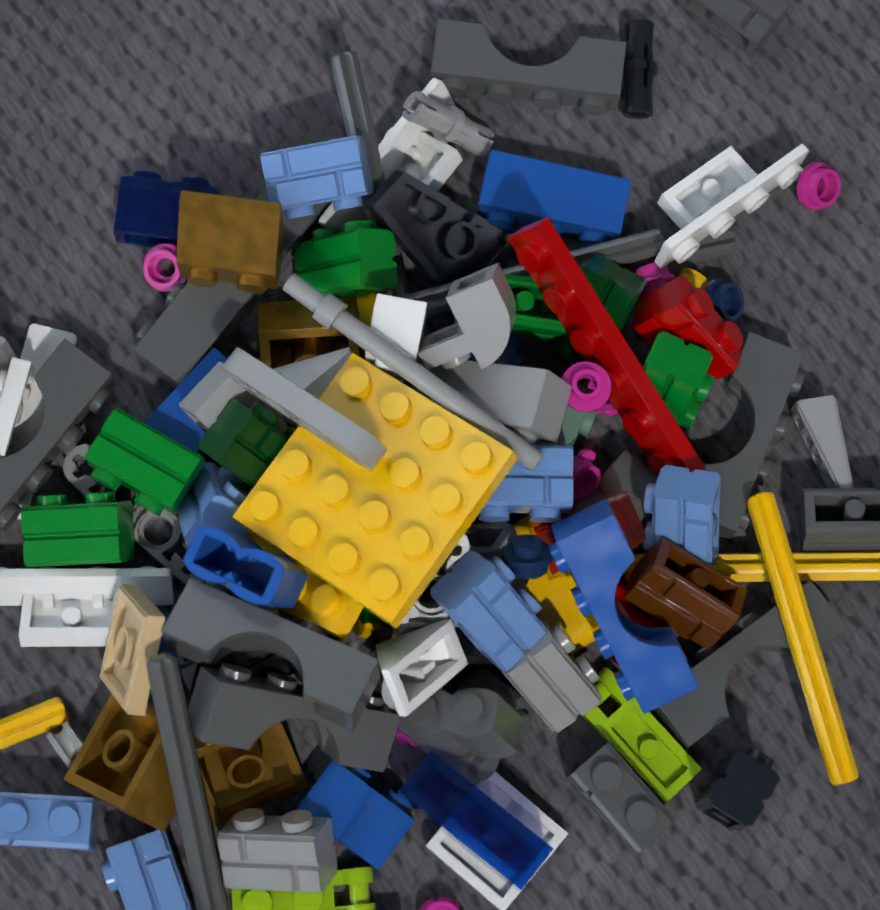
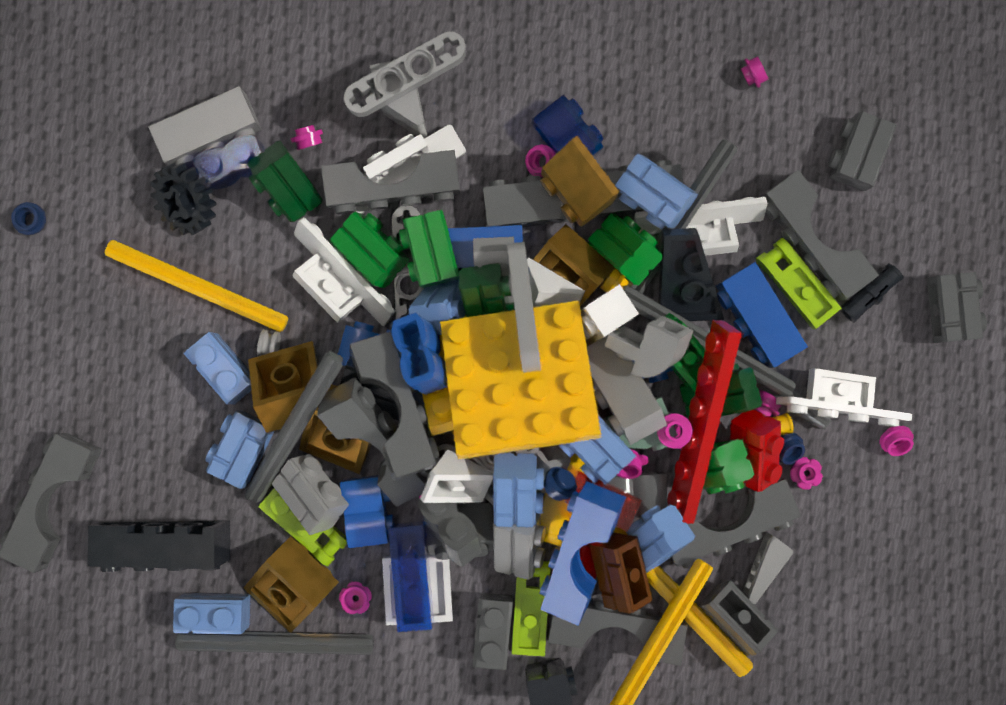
camera: 55 degrees right, 10 degrees up
tan tile [100,583,165,716] -> none
light grey bar [282,273,544,472] -> none
light grey pin [402,91,494,157] -> none
none -> lime plate [756,238,842,330]
none -> dark pink plate [790,457,823,490]

